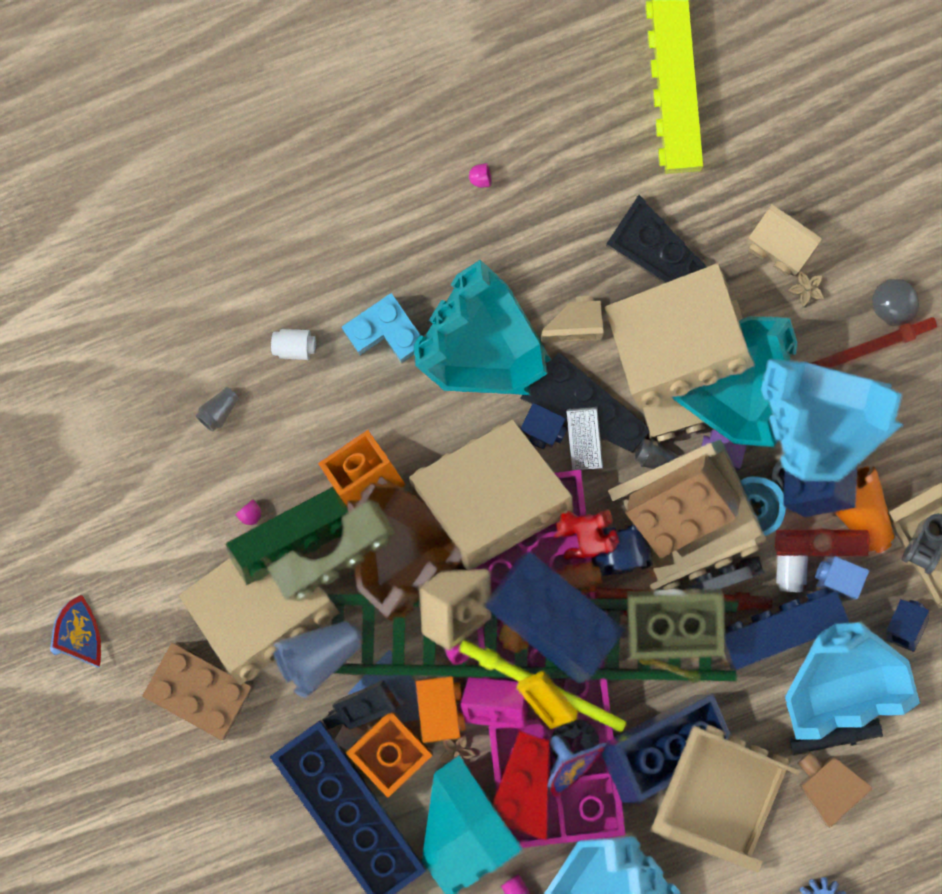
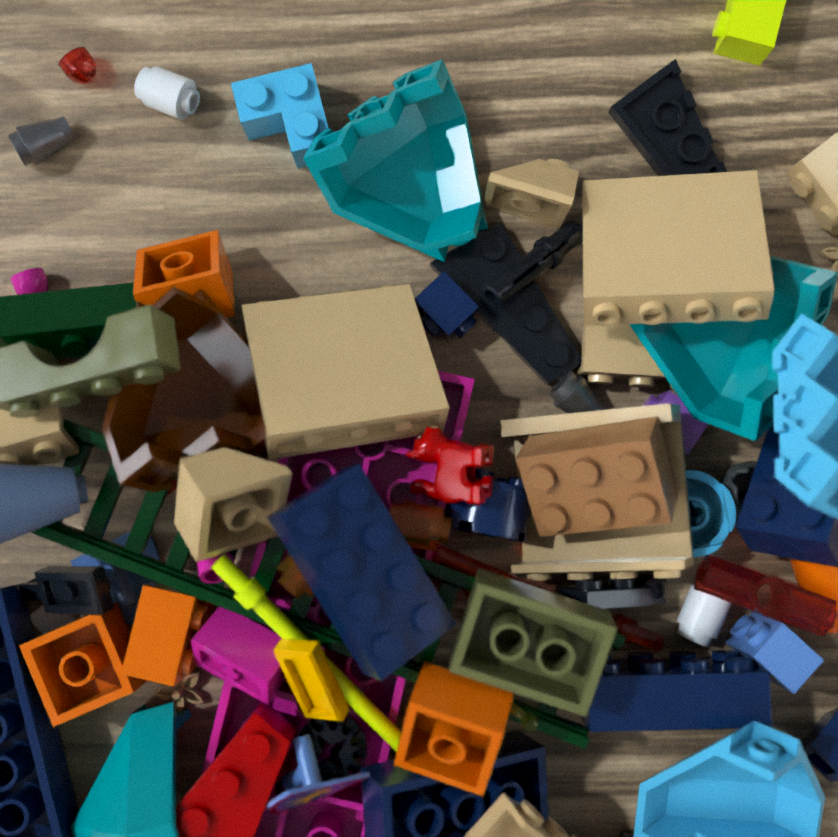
camera: 15 degrees right, 0 degrees up
white tile [566,407,603,470] -> none
none -> clear red hinge [59,47,96,84]
none -> orange brick [394,661,514,796]
none -> black pin [481,220,583,309]

